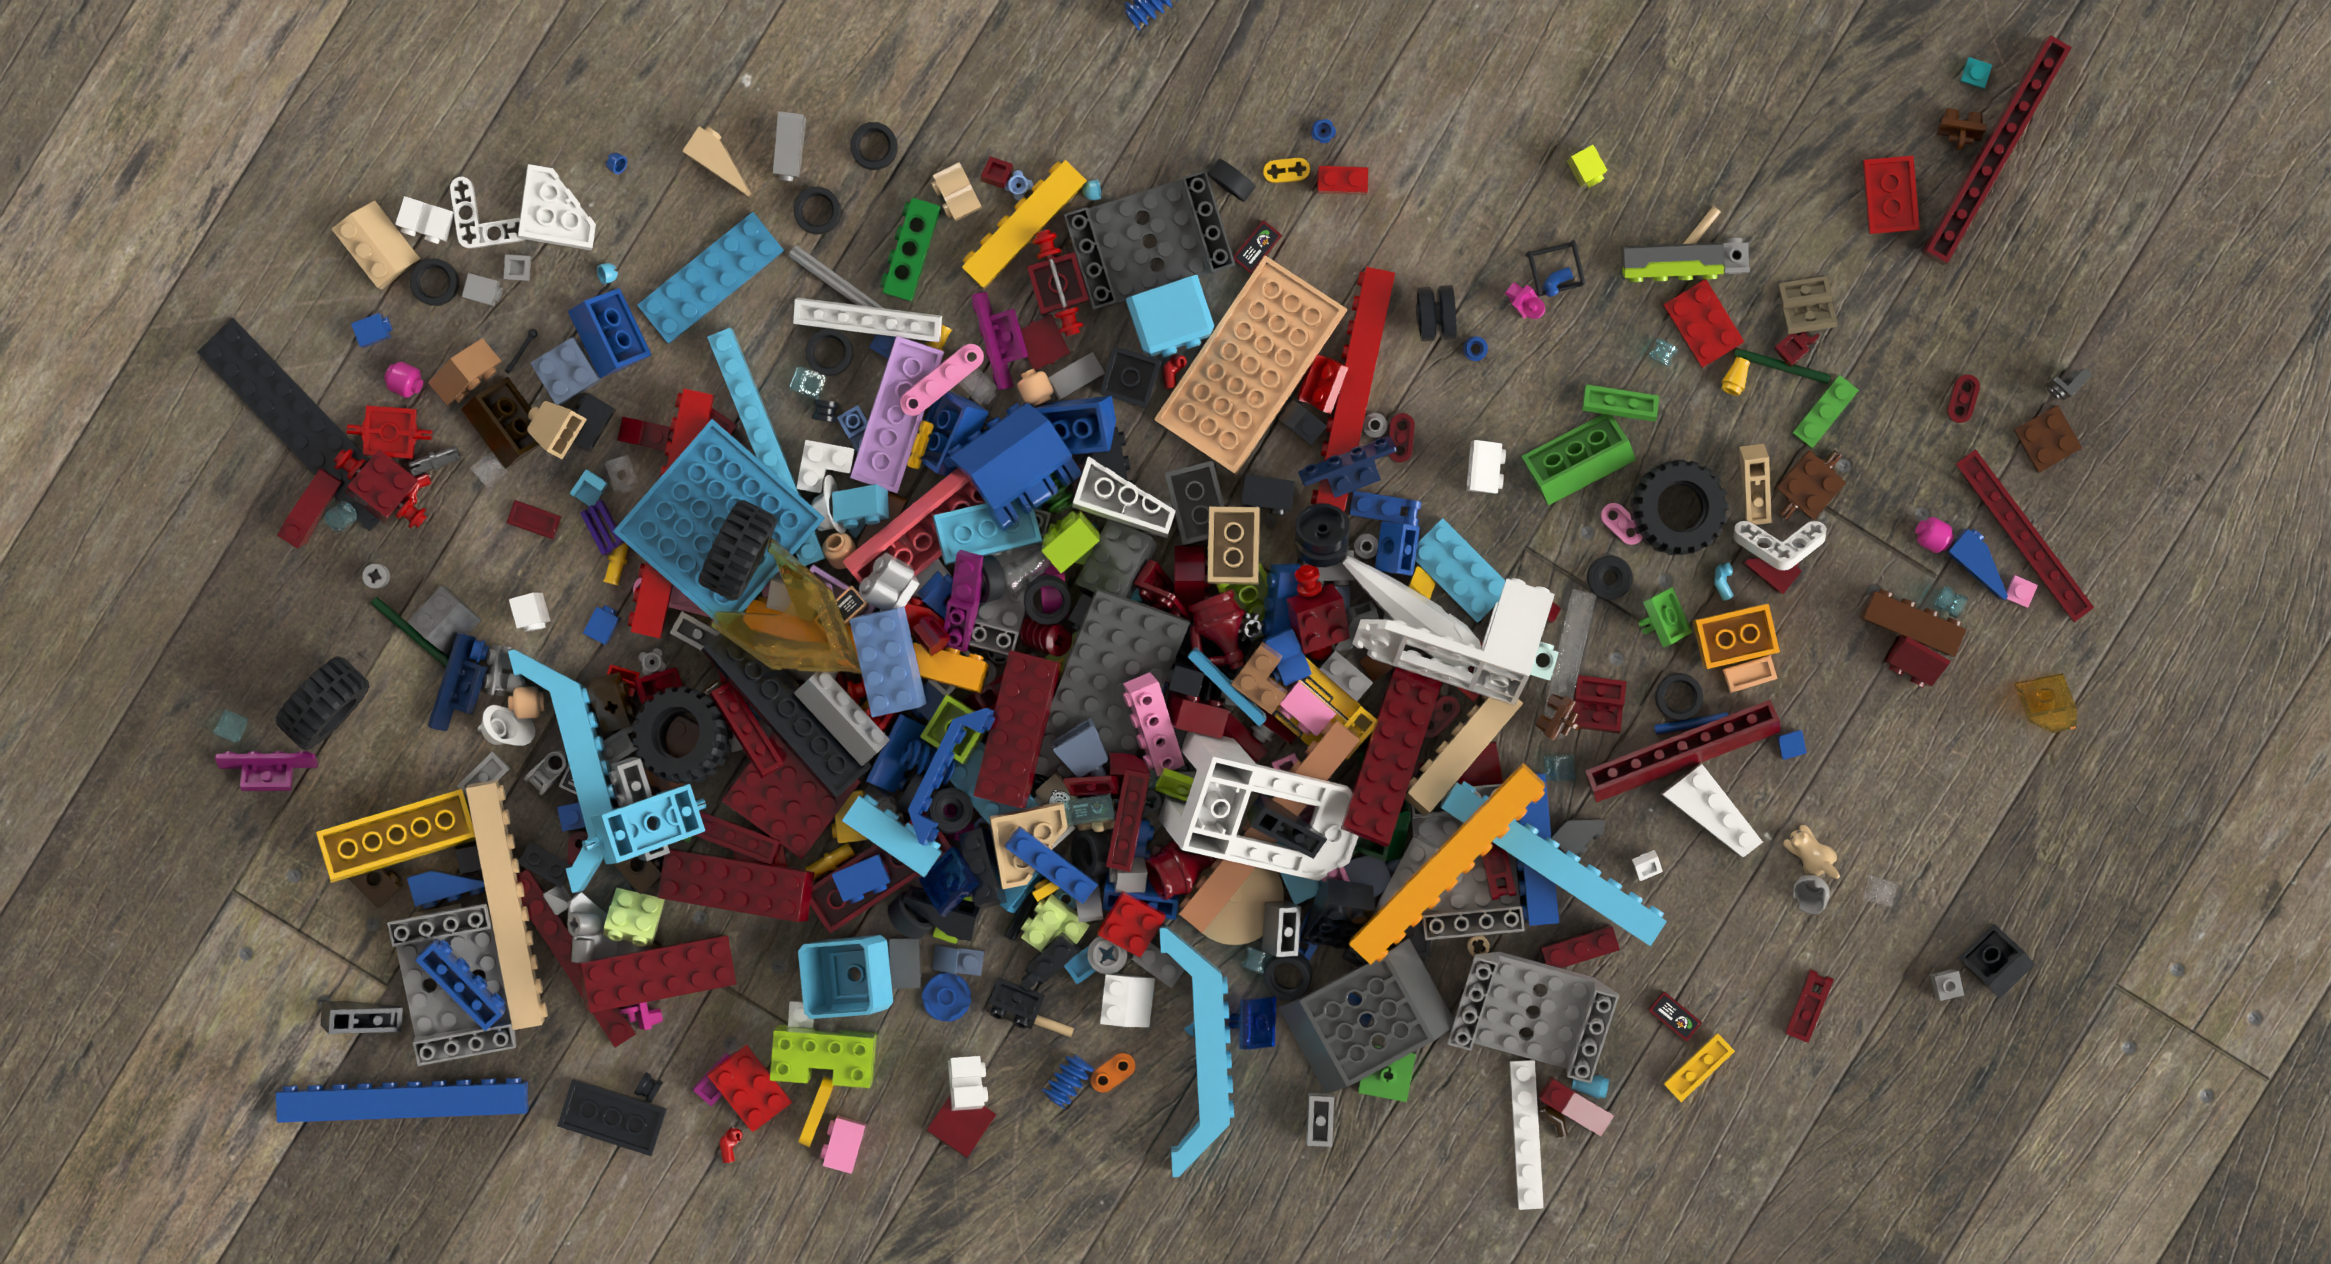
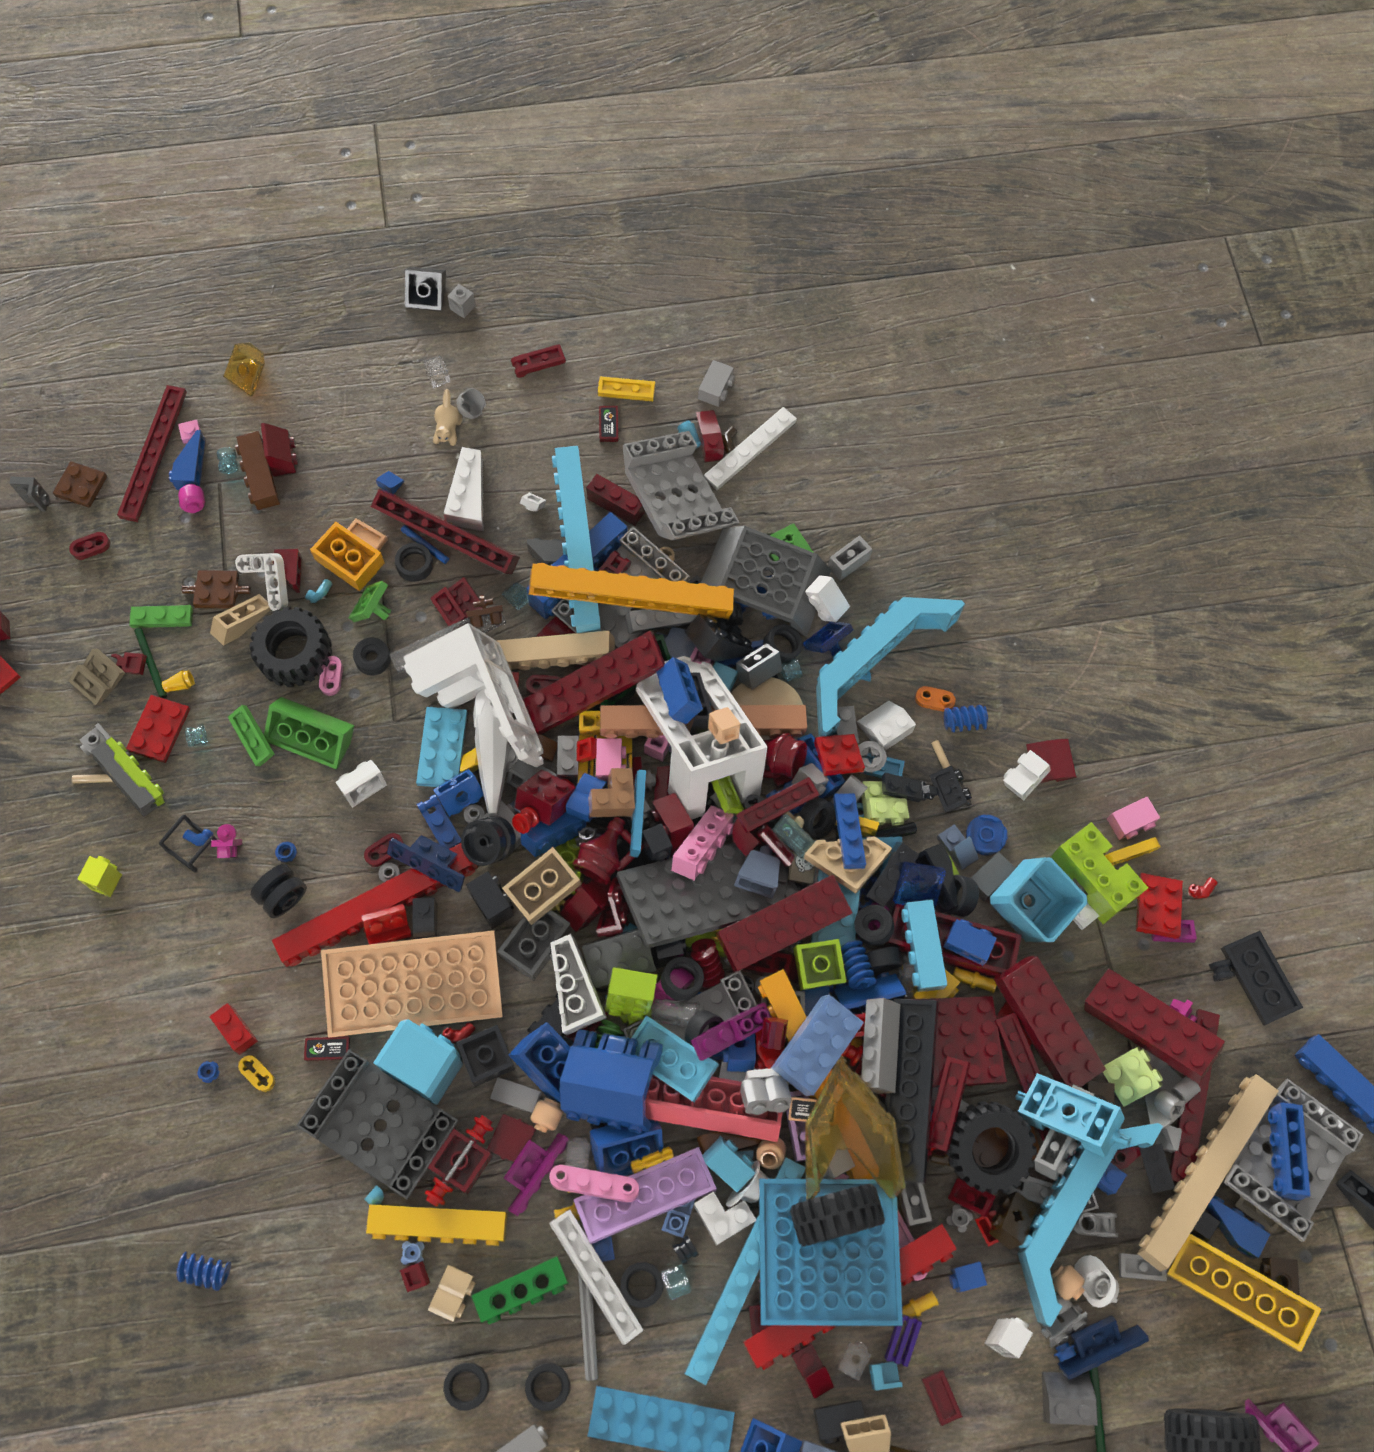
camera: 135 degrees left, 20 degrees down
blue slope [908,708,995,846] -> none
black tyre [1208,159,1256,202] -> none
none -> red plate [576,737,597,763]
none -> blue brick [656,657,703,724]
none -> light grey brick [698,360,735,407]
none -> light nougat brick [708,707,741,745]
none -> white brick [805,576,850,622]

